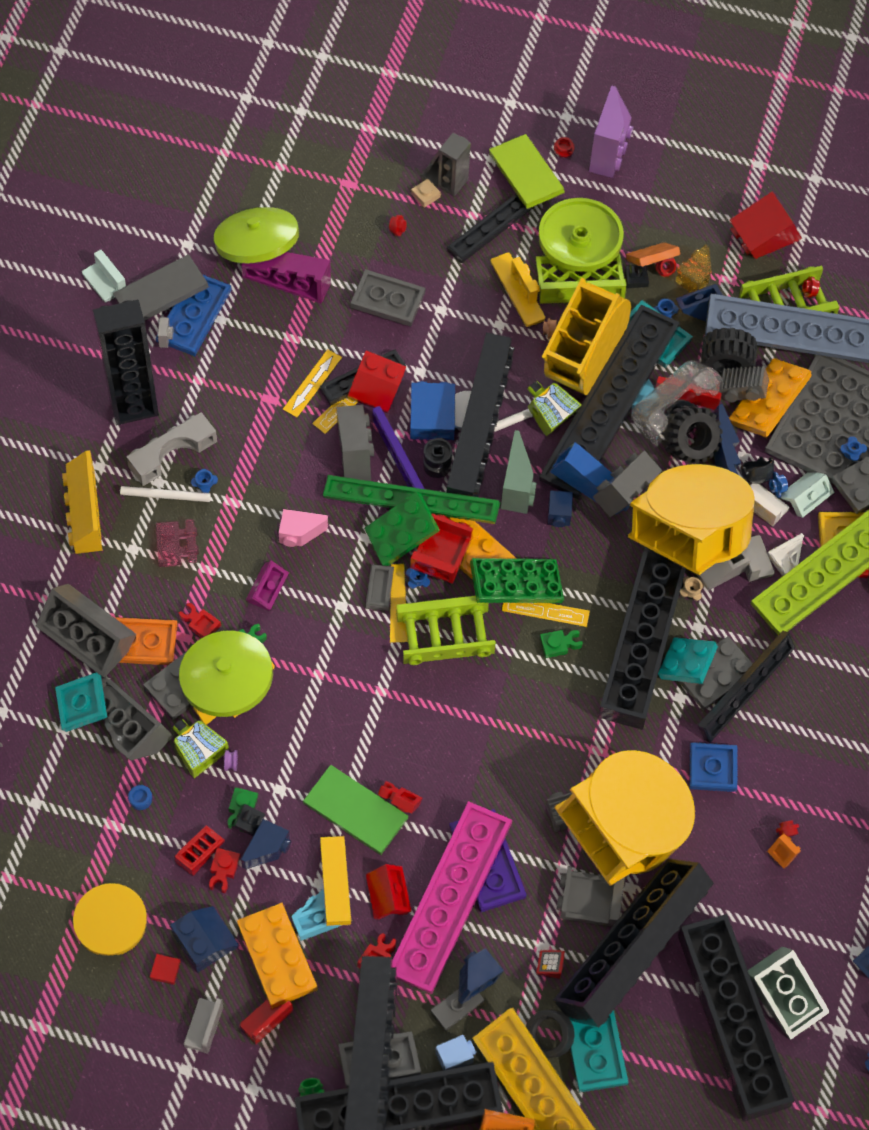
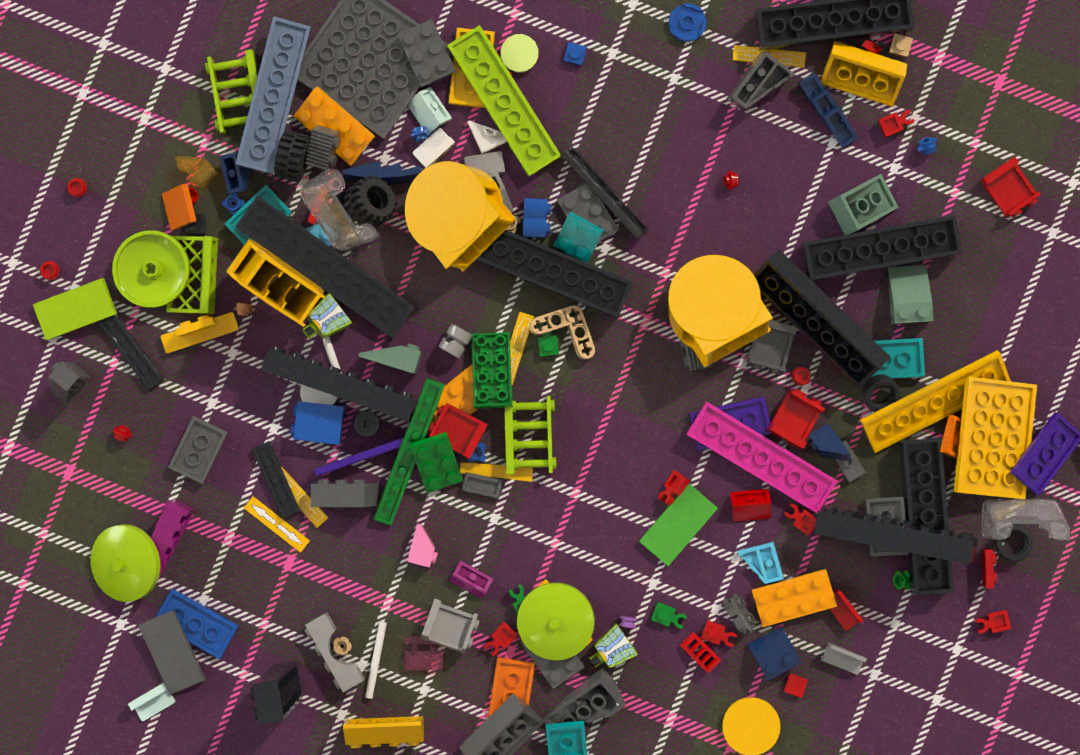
camera: 80 degrees left, 25 degrees up
blue tile [128,785,153,810] -> none
light grey plate [158,317,174,348] -> none
blue plate [191,469,218,493] -> none
black tile [233,804,265,837] -> none
dark blue slope [241,819,291,869] -> none
yellow tile [320,836,351,926] -> none
red slope [347,350,406,413] -> none
tan plate [411,179,441,208] -> none
light blue brick [435,1035,476,1071] -> none
slope [536,950,565,979] -> none
dark blue brick [547,491,573,527] -> none
blue slope [550,442,630,515] -> none
medium lavender slope [589,85,633,178] -> none
dark grey wedge [593,450,662,517] -> none
blue tile [689,743,737,792] -> none
red slope [730,191,802,259] -> none
black hair [740,456,774,484] -> none
orange tile [767,834,800,869] -> none
red plate [802,276,820,298] -> none
blue plate [840,437,867,461] -> none
none -> red plate [67,178,87,197]
none -> tan plate [333,637,352,656]
none -> light grey panel [421,599,480,653]
none -> light grey wheel [438,323,473,359]
none -> blue brick [523,198,551,238]
none -> tan beam [529,305,595,360]
none -> dark grey hinge [723,593,756,634]
none -> red panel [766,389,825,449]
none -> red plate [791,367,811,386]
none -> sand green slope [887,265,934,325]

